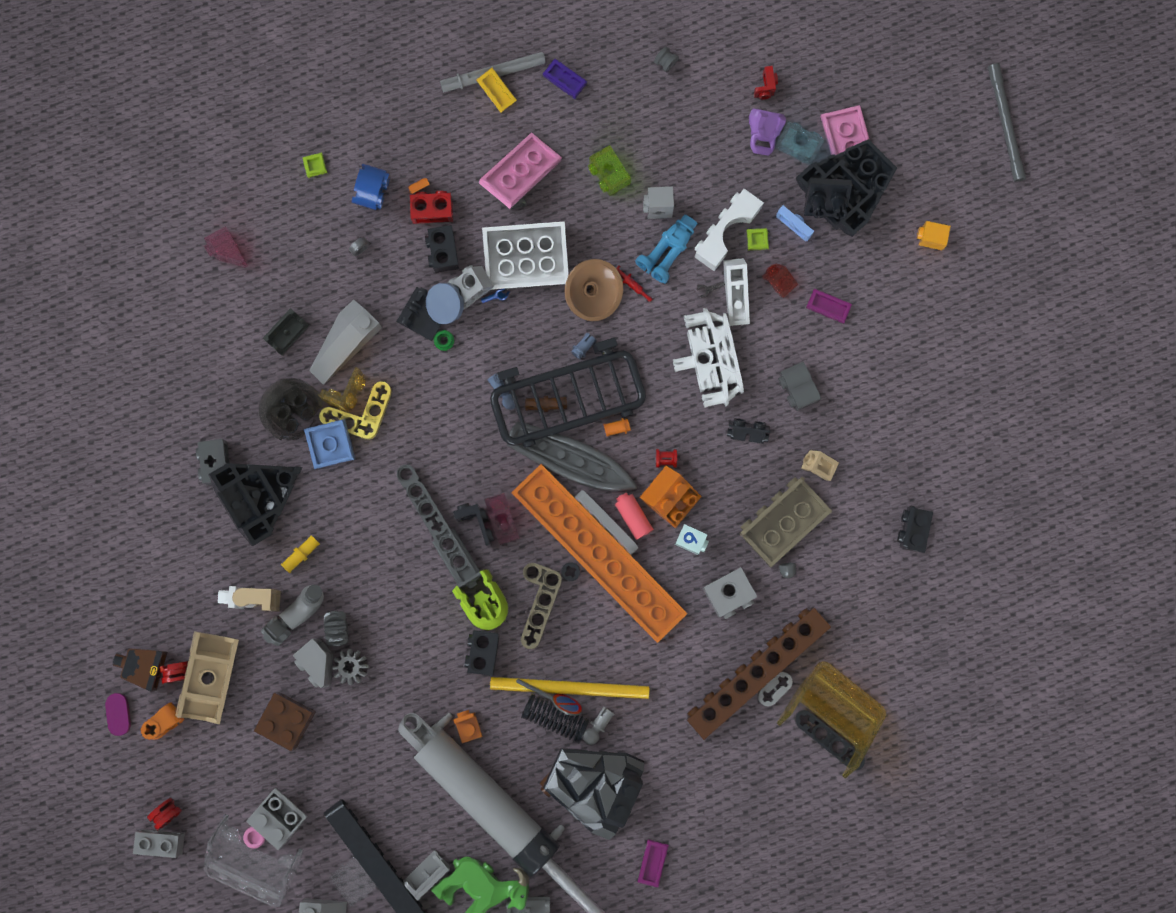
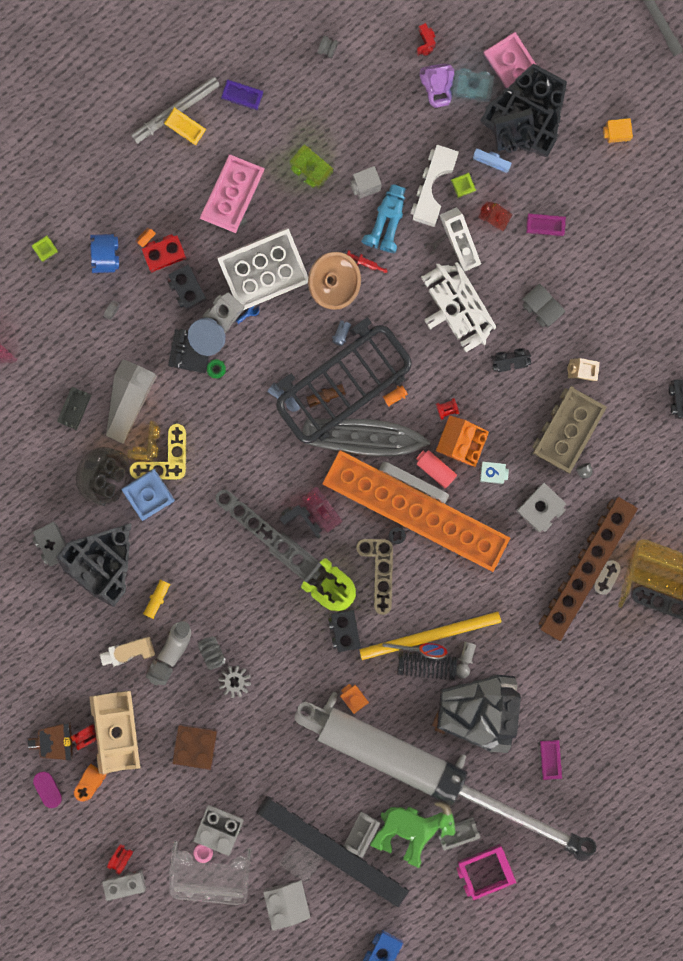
camera: 20 degrees left, 5 degrees up
light grey slope [293,638,334,688] -> none

